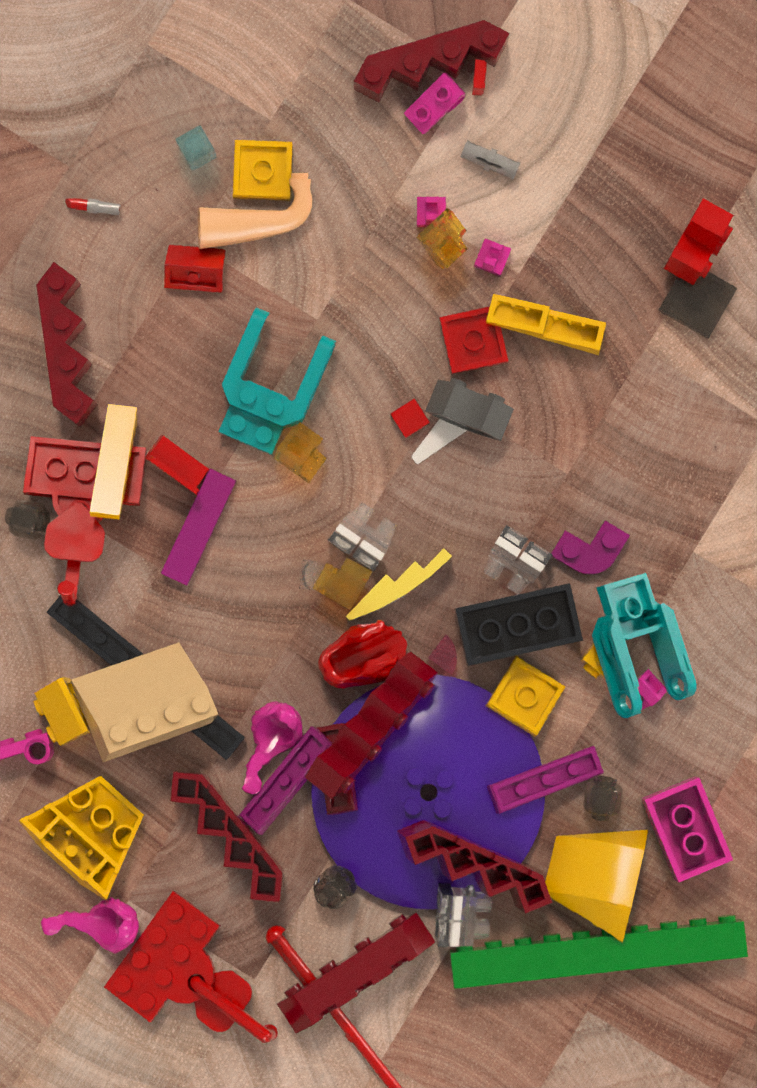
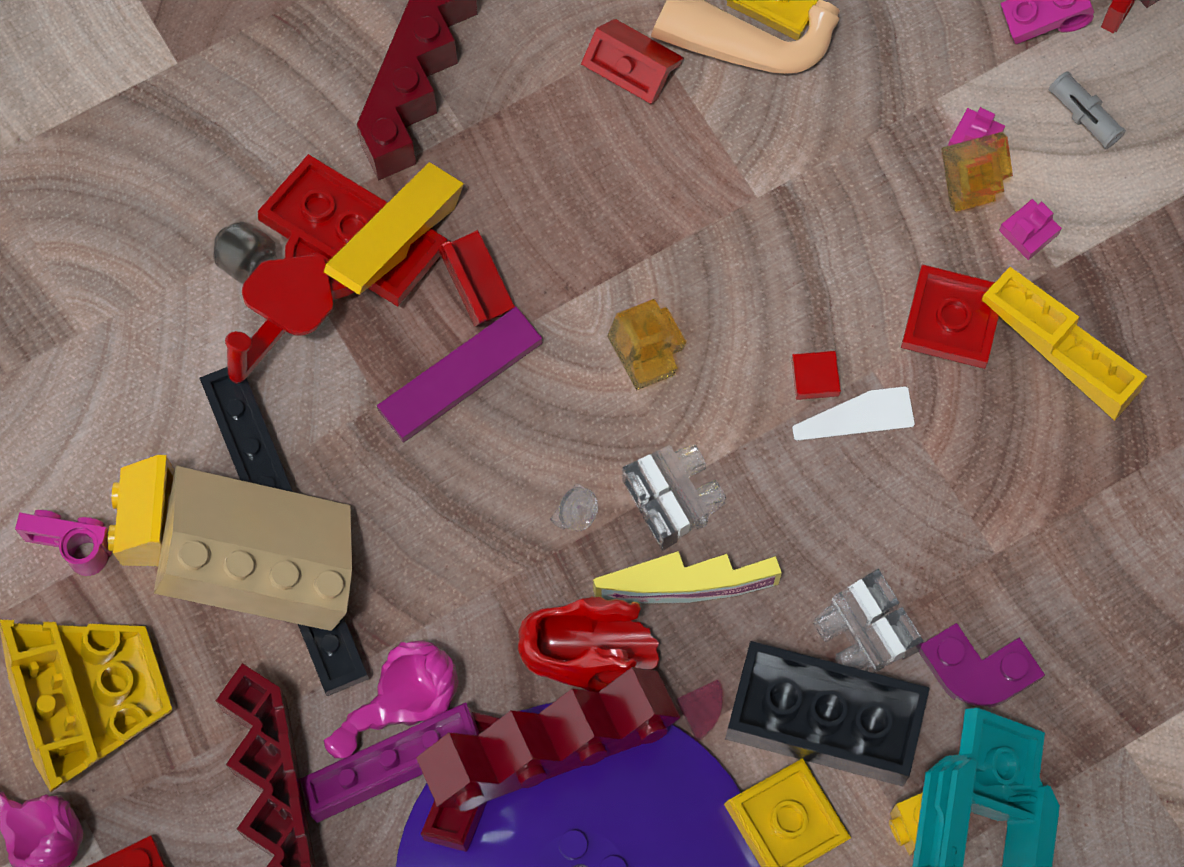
camera: 30 degrees right, 15 degrees down
teal plate [218,307,336,455] -> none
clear yellow brick [312,558,372,611] -> none
dark grey brick [425,378,514,441] -> none

